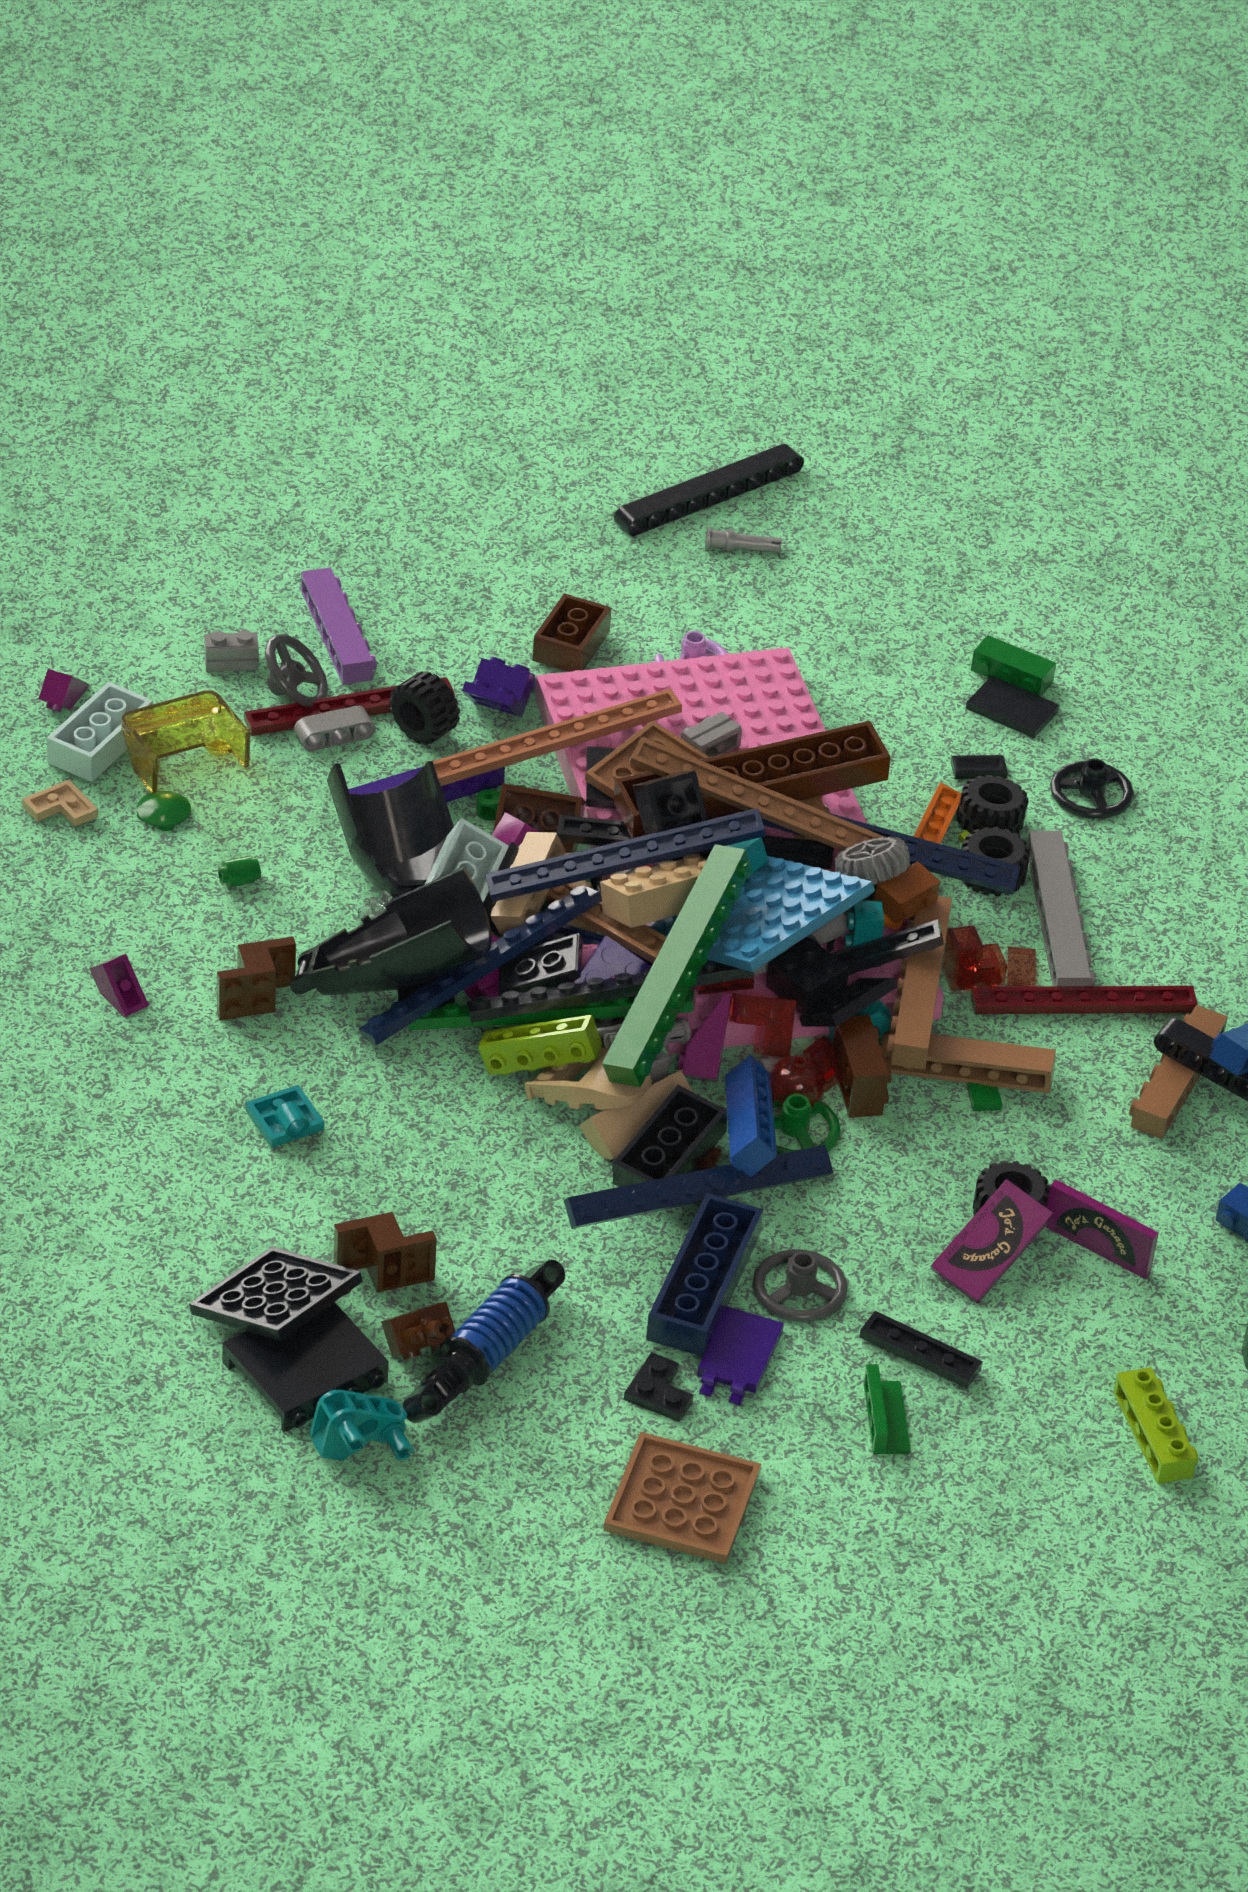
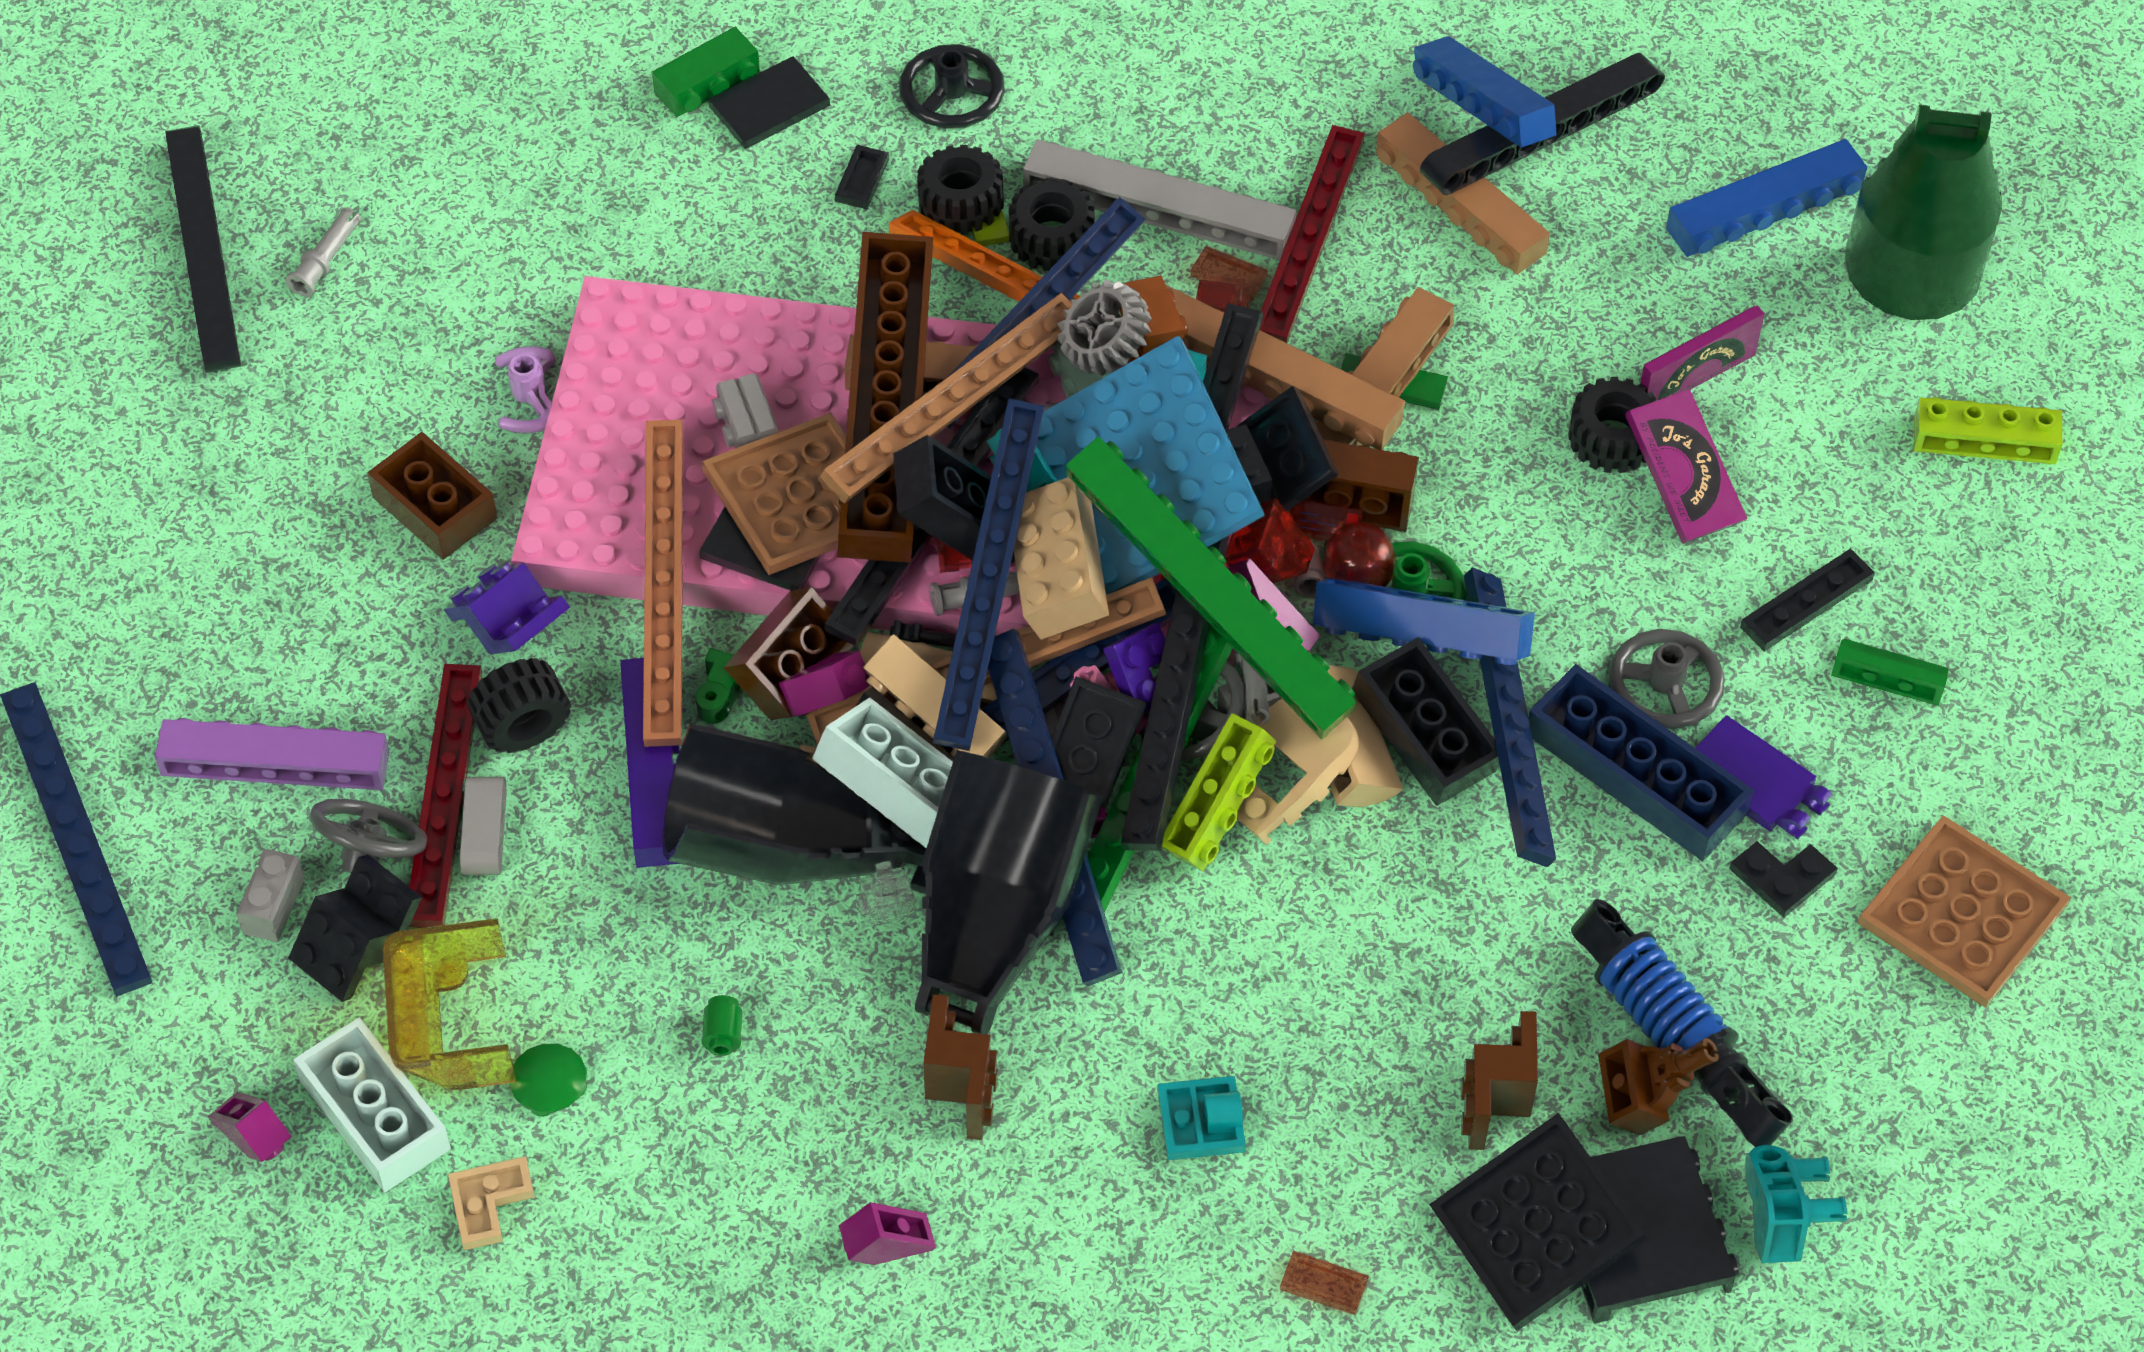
camera: 65 degrees left, 15 degrees up
none -> dark blue plate [0,682,153,997]
none -> black bracket [288,855,422,1002]
none -> clear red tile [1280,1251,1369,1316]

